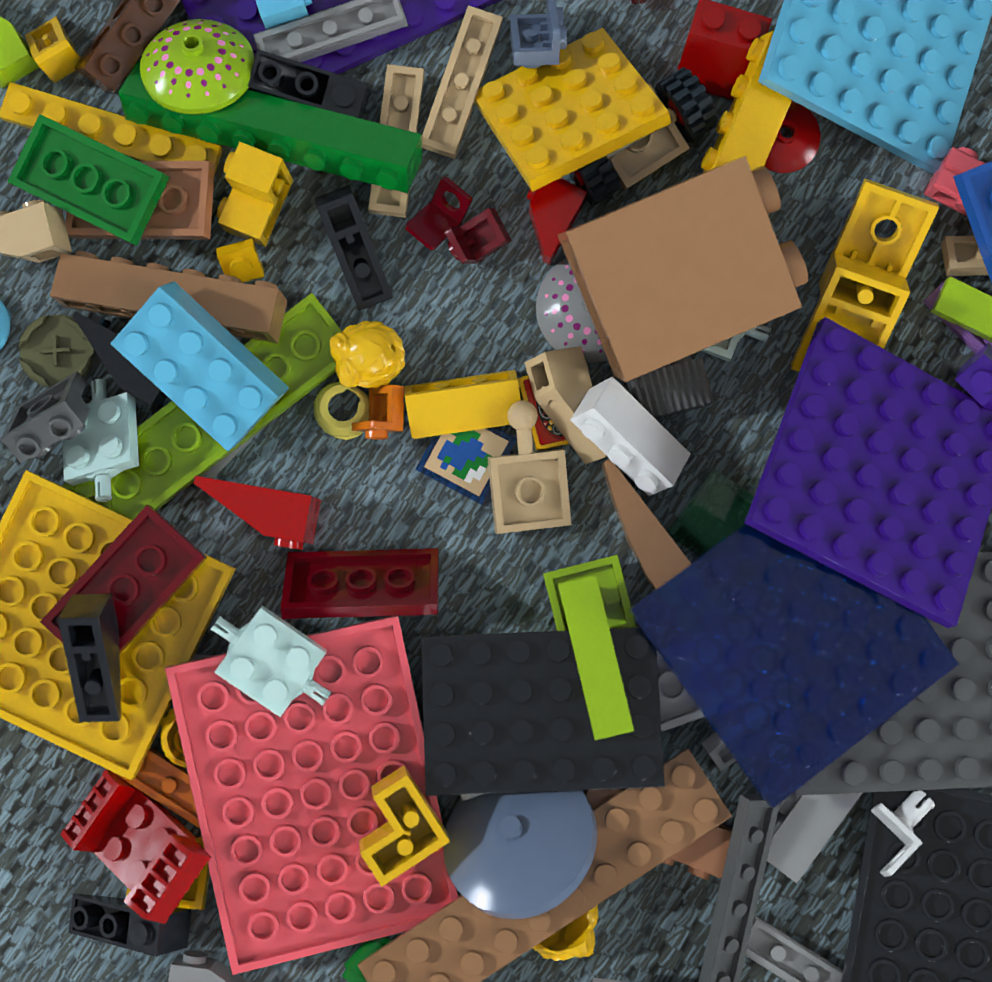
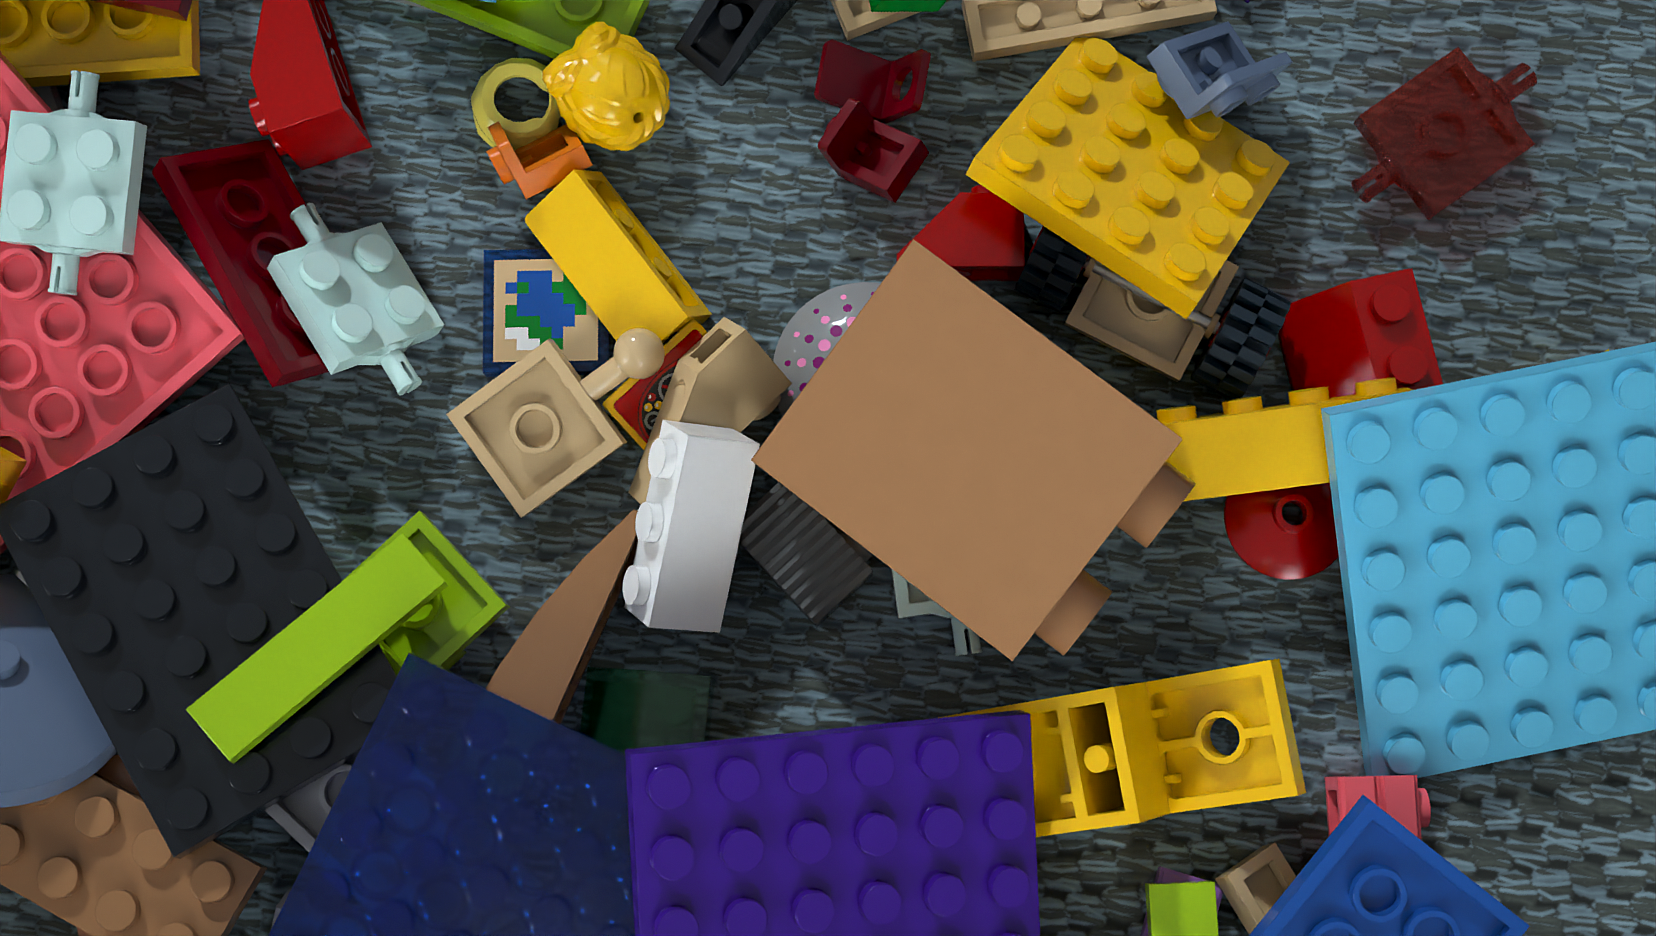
camera: 60 degrees right, 5 degrees down
none -> light aqua plate [267,203,444,395]

